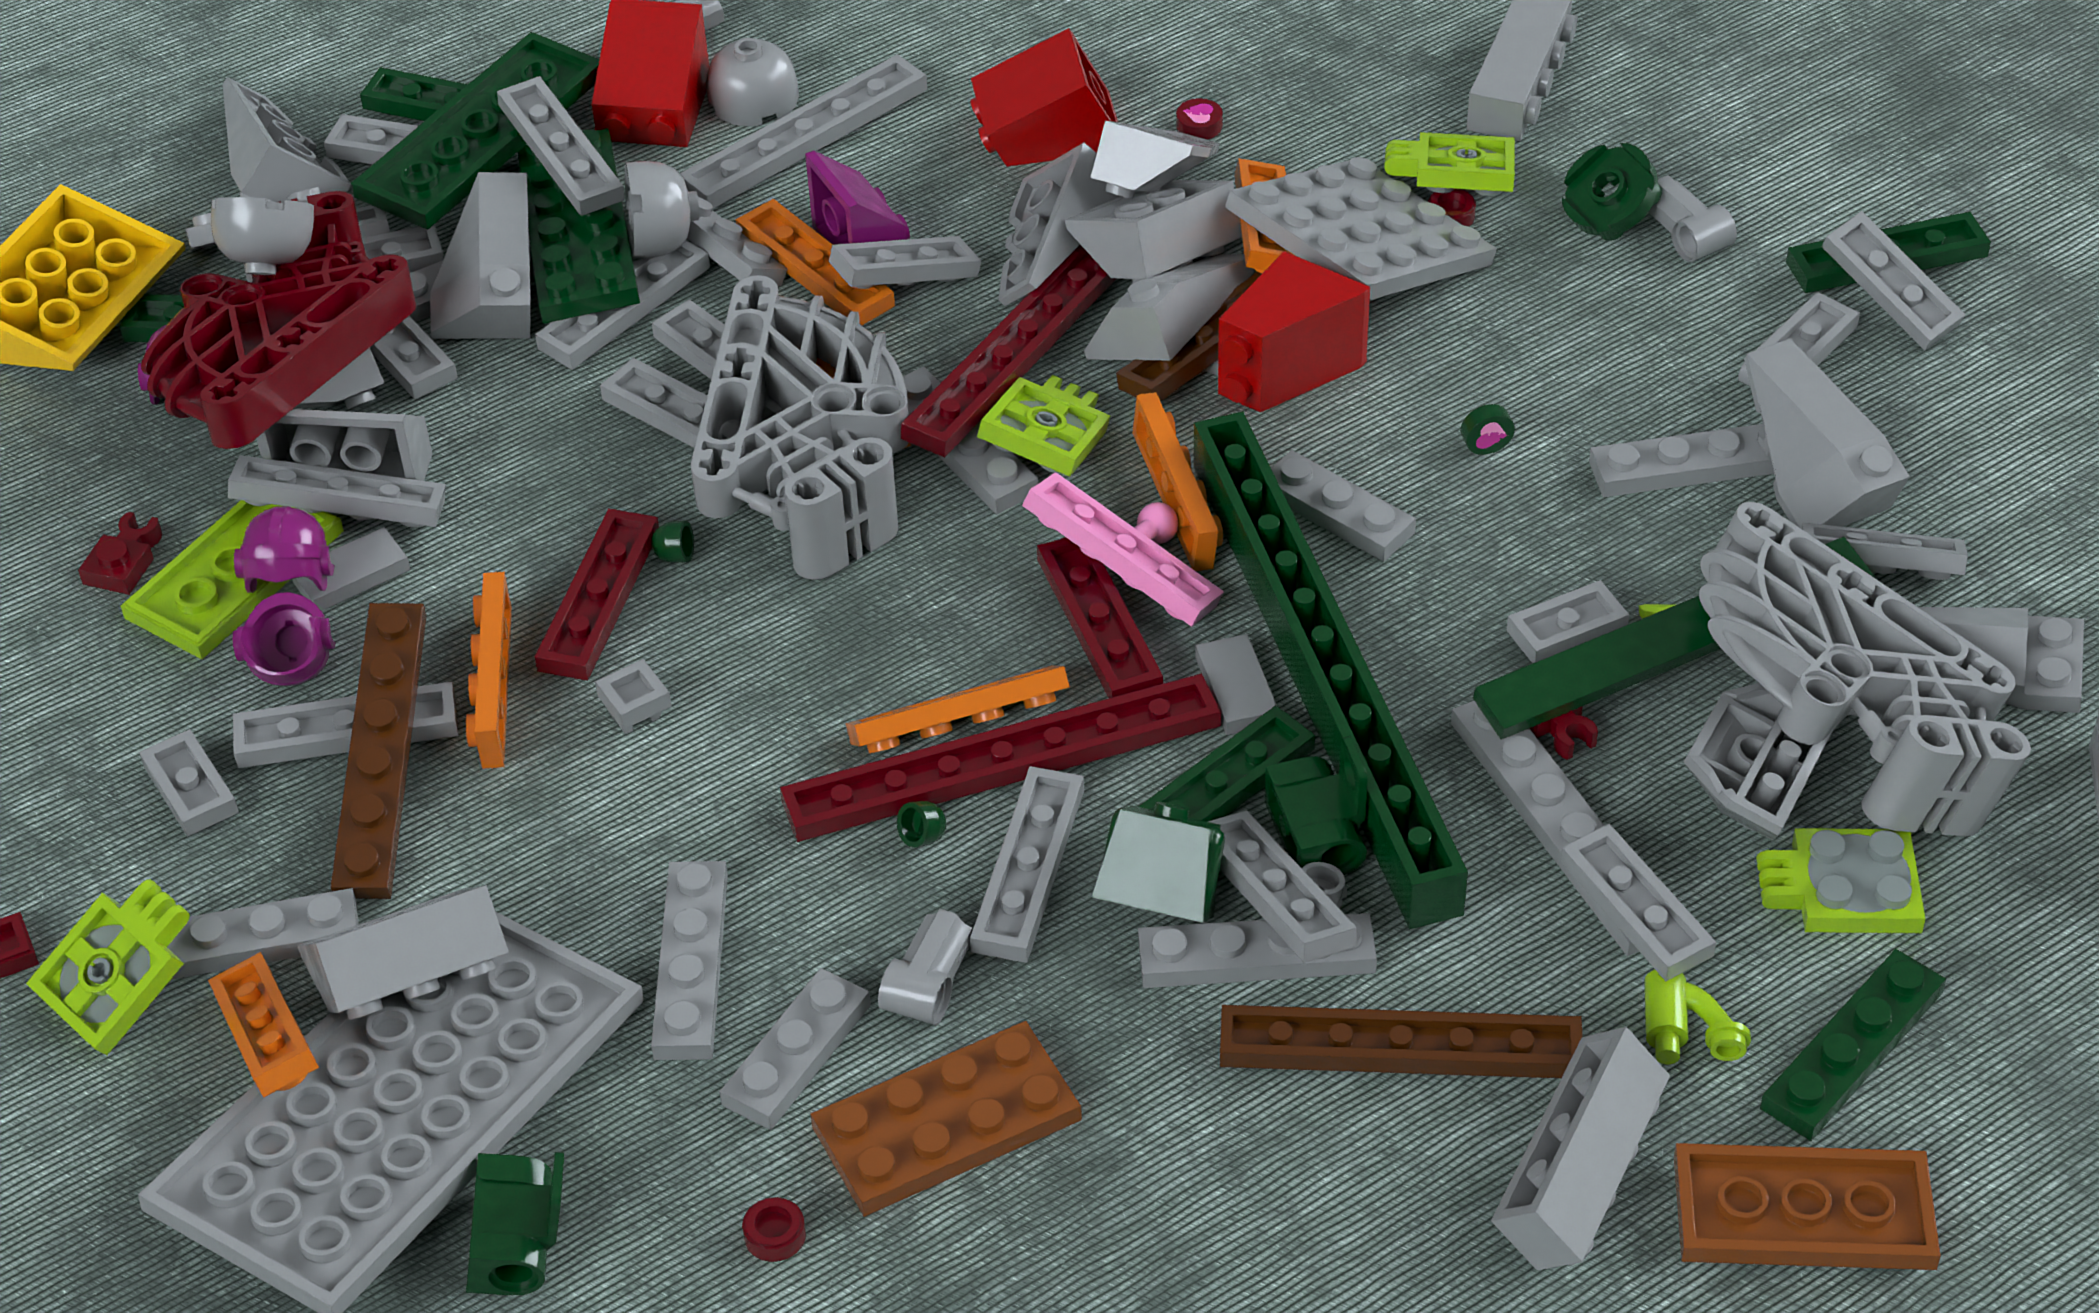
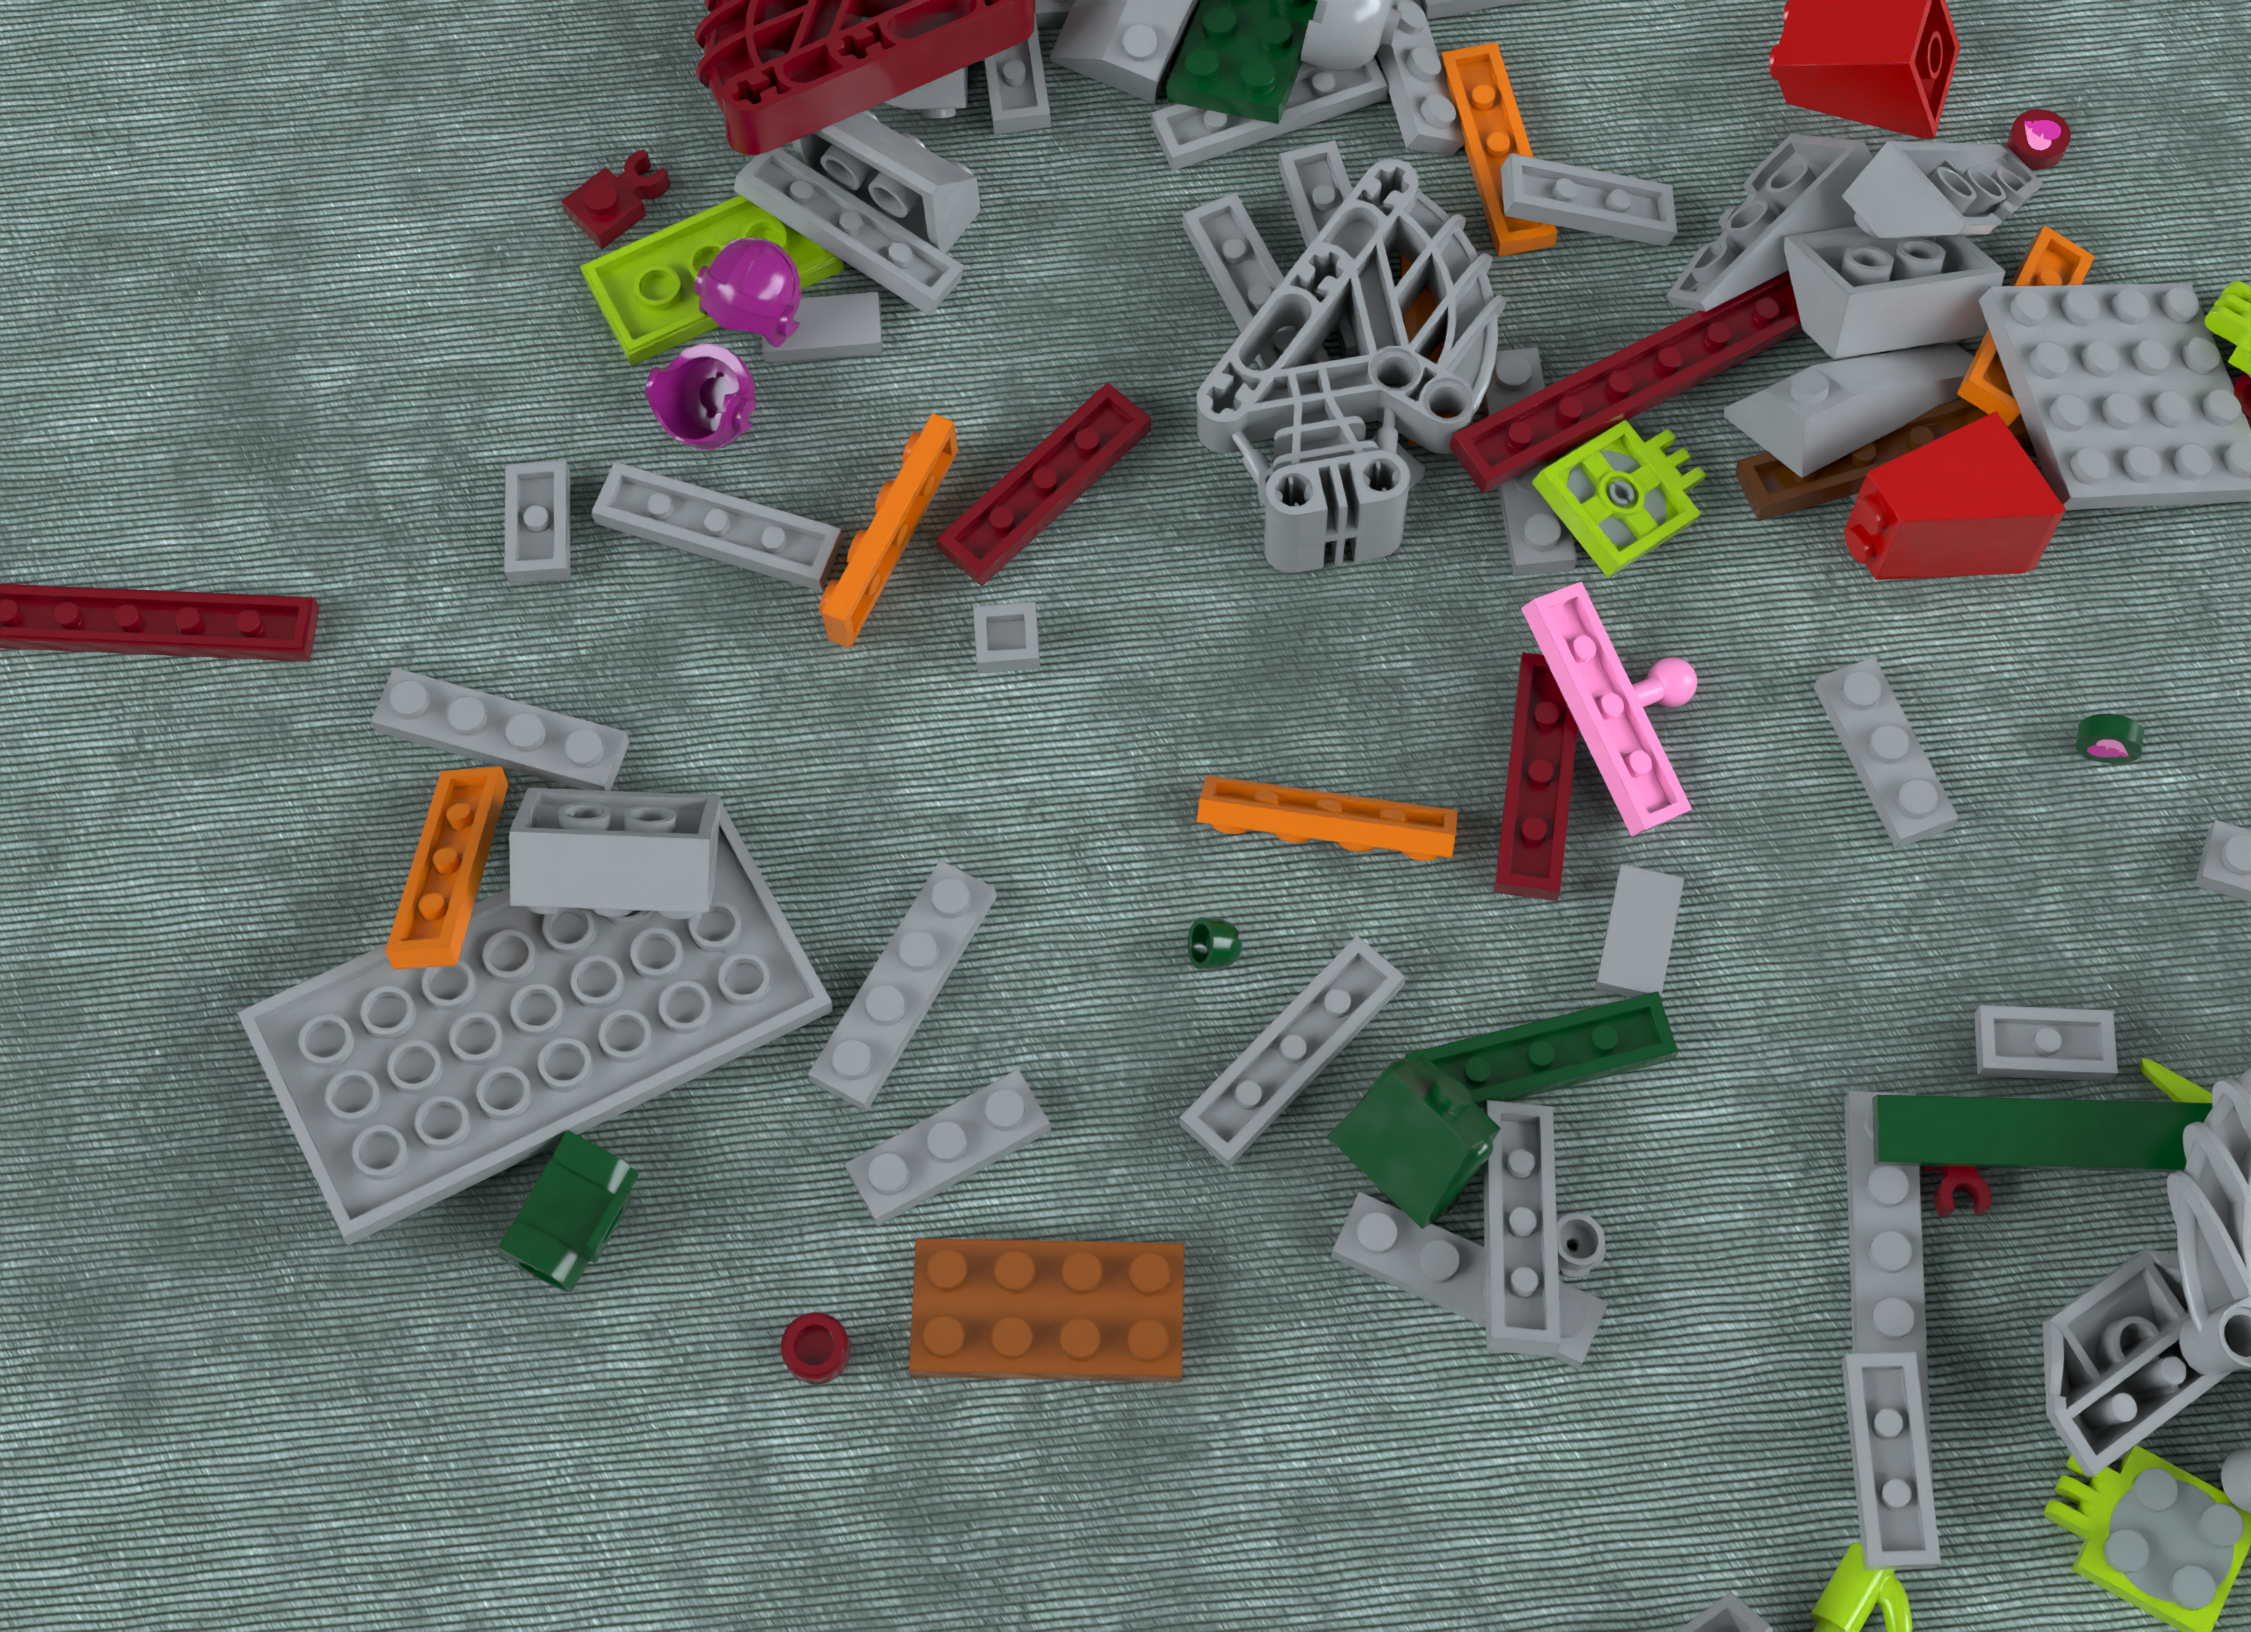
camera: 30 degrees right, 20 degrees up
lime piece [26,879,190,1055] -> none
reddish brown plate [331,603,427,899] -> none
dark green hinge [651,521,694,563] -> none
dark red plate [780,673,1221,842] -> none
magenta slope [805,151,910,245] -> none
light grey piece [878,909,972,1026] -> none
orange plate [1132,392,1223,571] -> none
dark green brick [1194,411,1468,930] -> none
reddish brown plate [1220,1005,1583,1079] -> none
dark green piece [1265,736,1368,875] -> none

